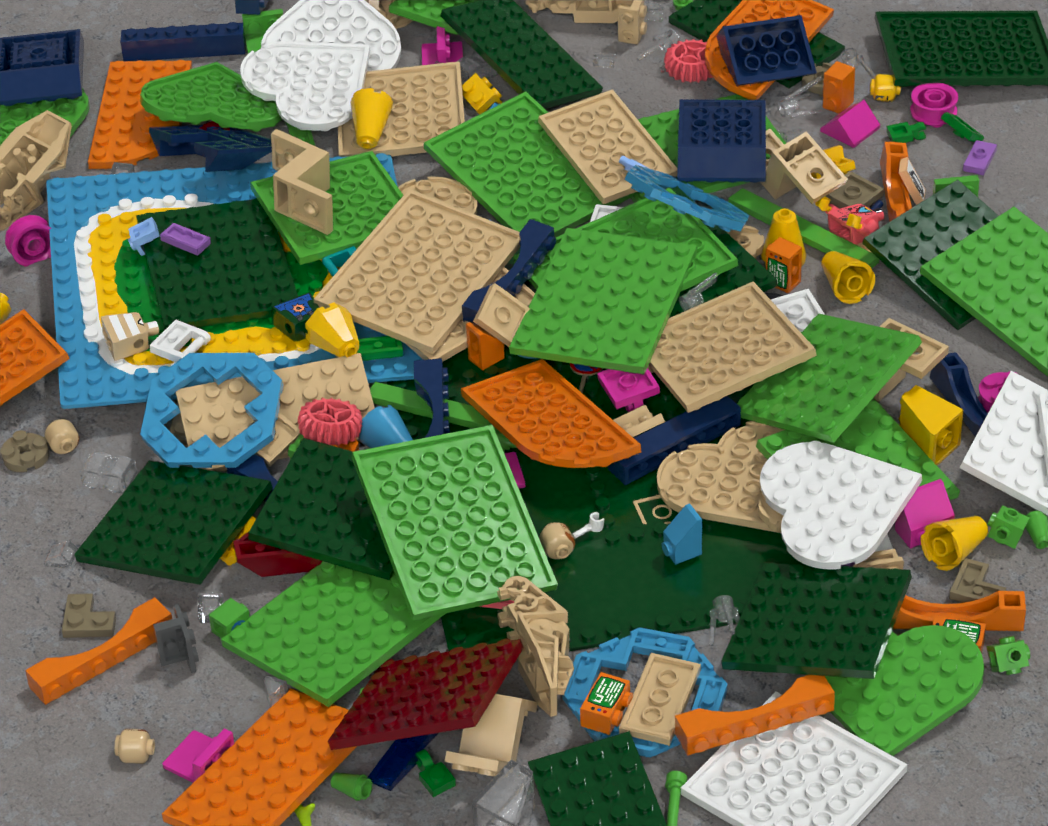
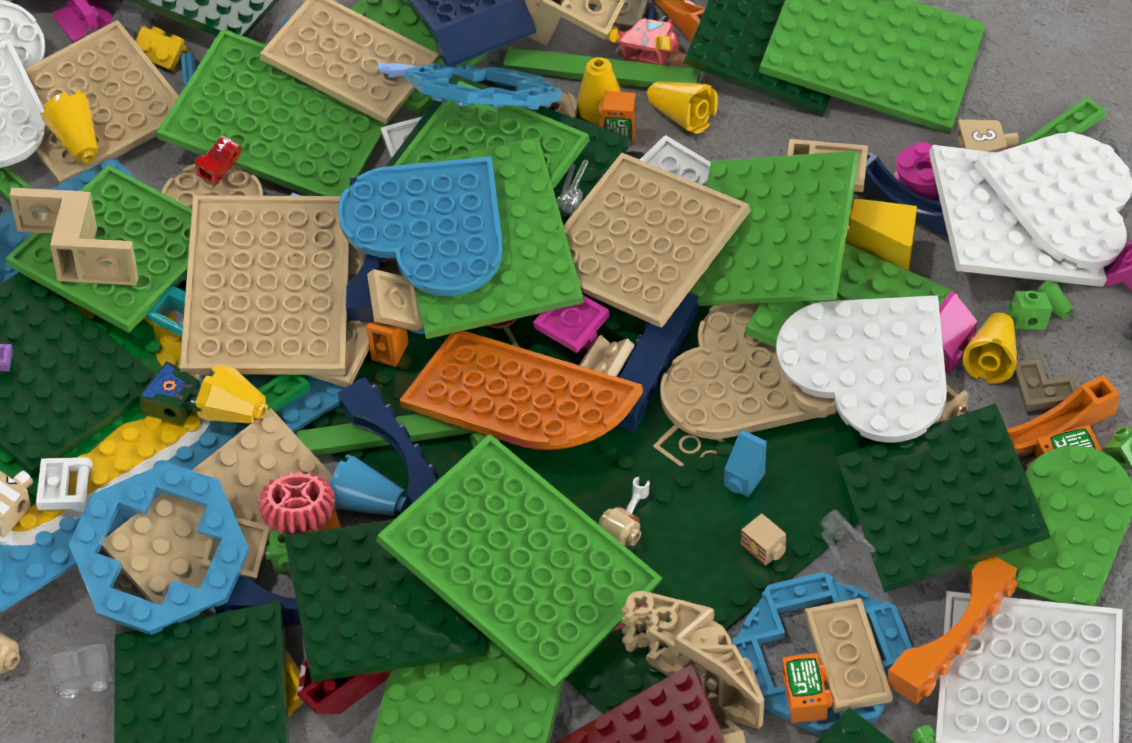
camera: 30 degrees left, 10 degrees up
none -> red leg [195,136,242,186]
none -> dark azure plate [338,156,503,296]
none -> tan brick [741,514,786,566]

